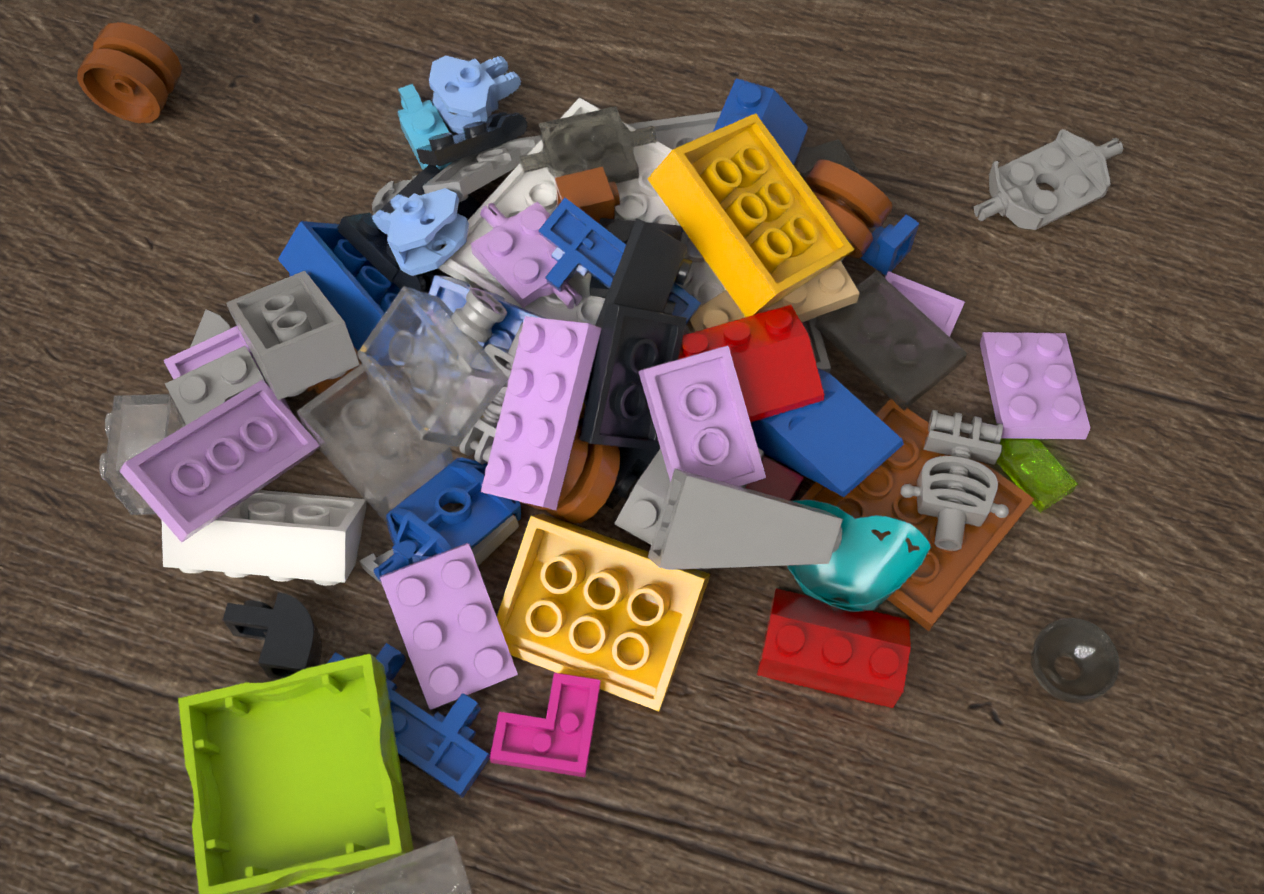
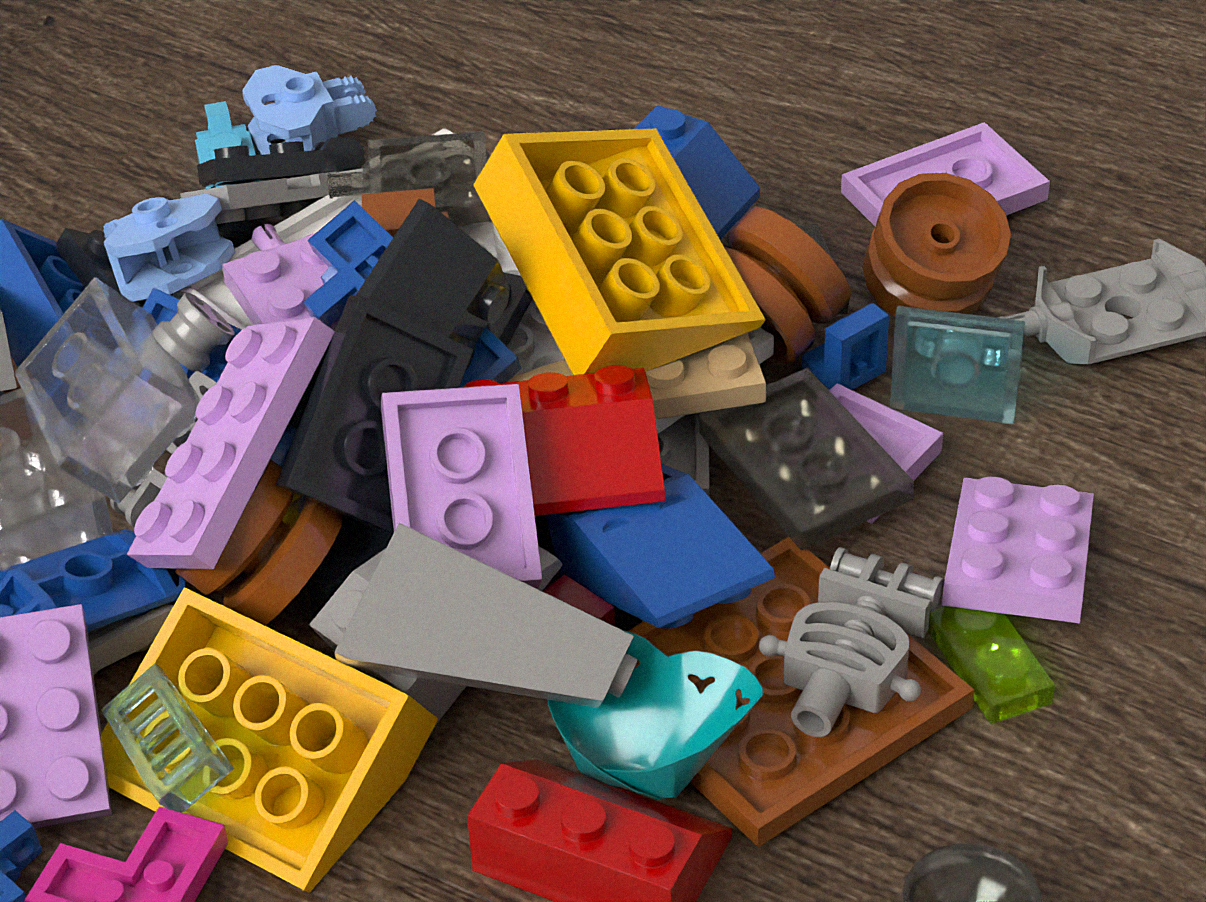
camera: 15 degrees right, 20 degrees down
none -> clear light blue slope [101,663,234,813]
none -> lavender plate [841,122,1050,227]
none -> dark orange wheel [862,173,1011,328]
none -> clear light blue slope [890,306,1027,424]

